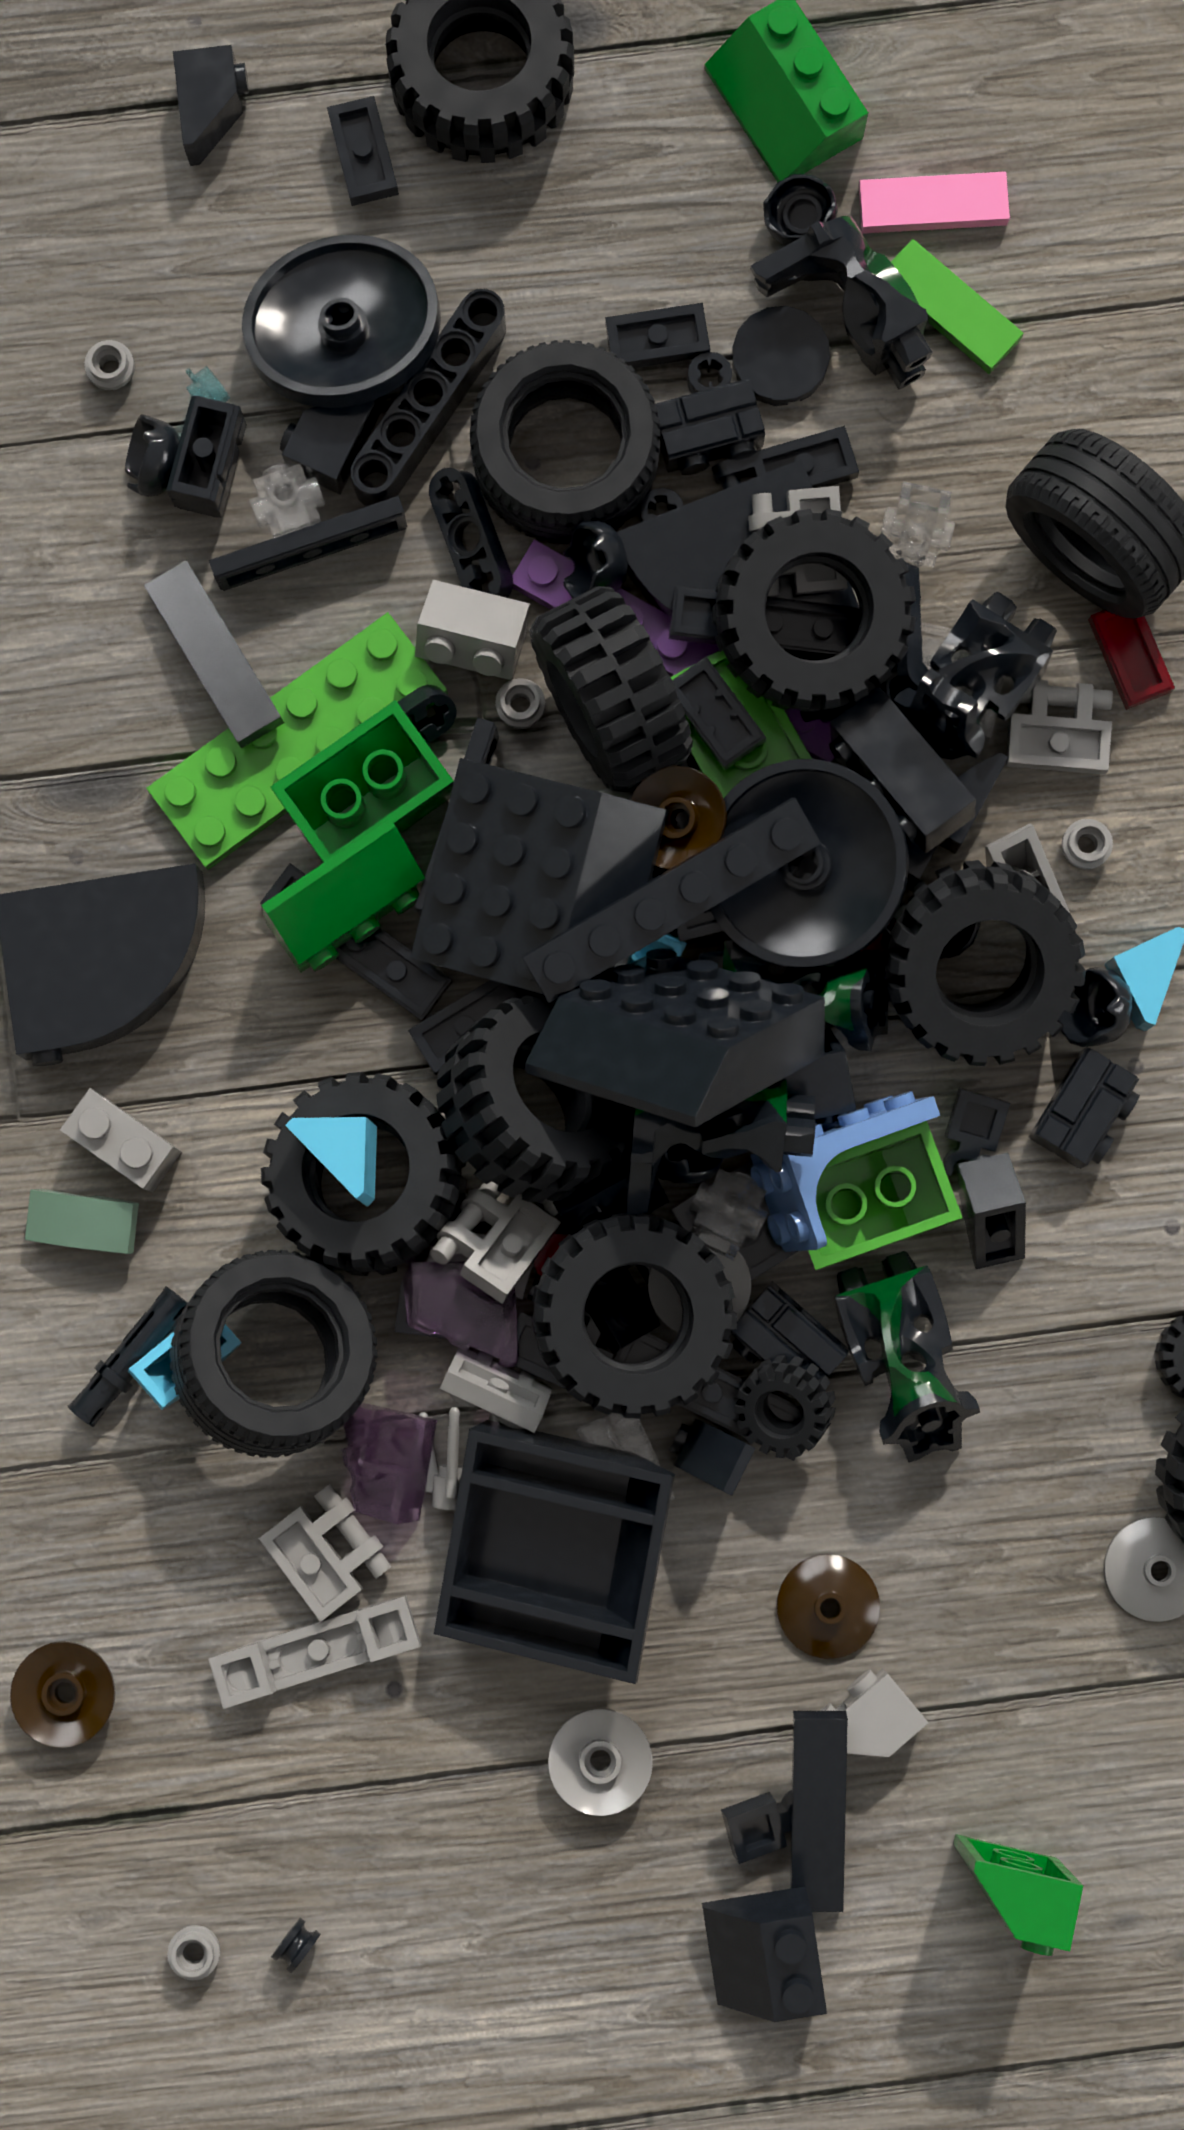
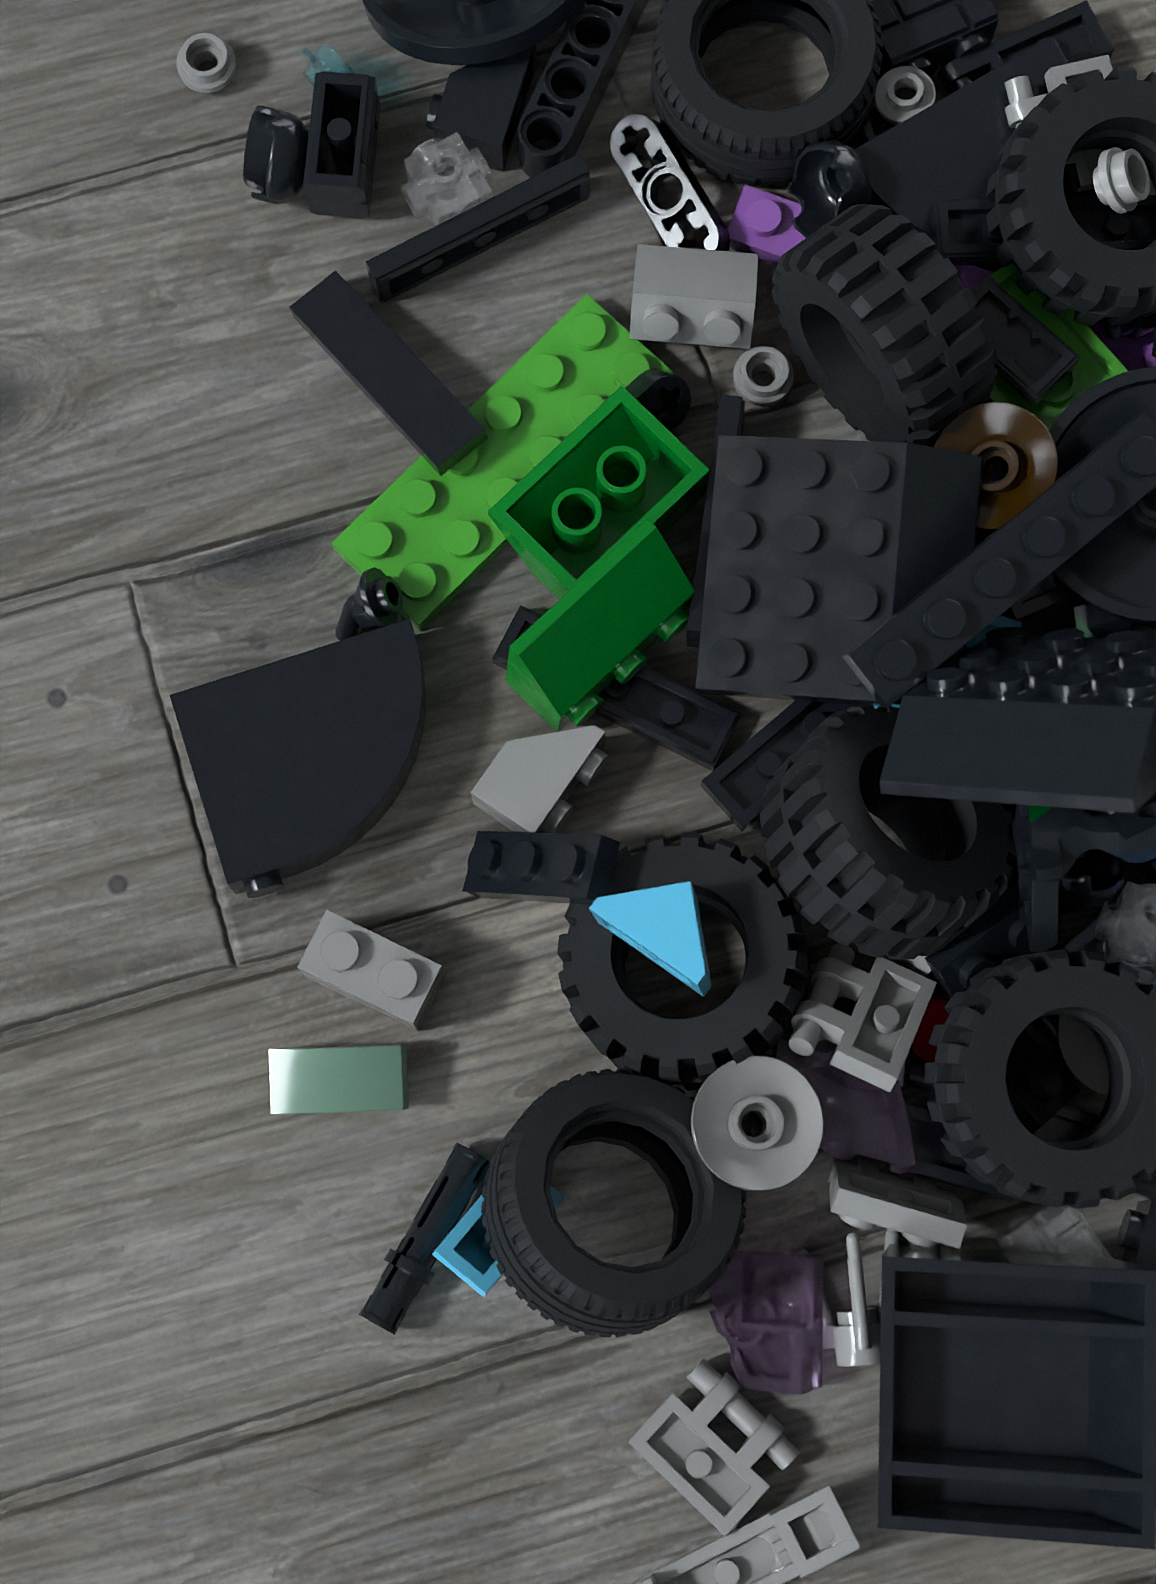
camera: 10 degrees left, 5 degrees down
none -> black plate [335,567,403,641]
none -> black plate [462,831,620,905]
none -> light grey slope [471,725,608,833]
none -> light grey dish [691,1056,823,1191]
none -> light grey plate [875,66,935,126]
none -> light grey plate [1093,147,1150,214]

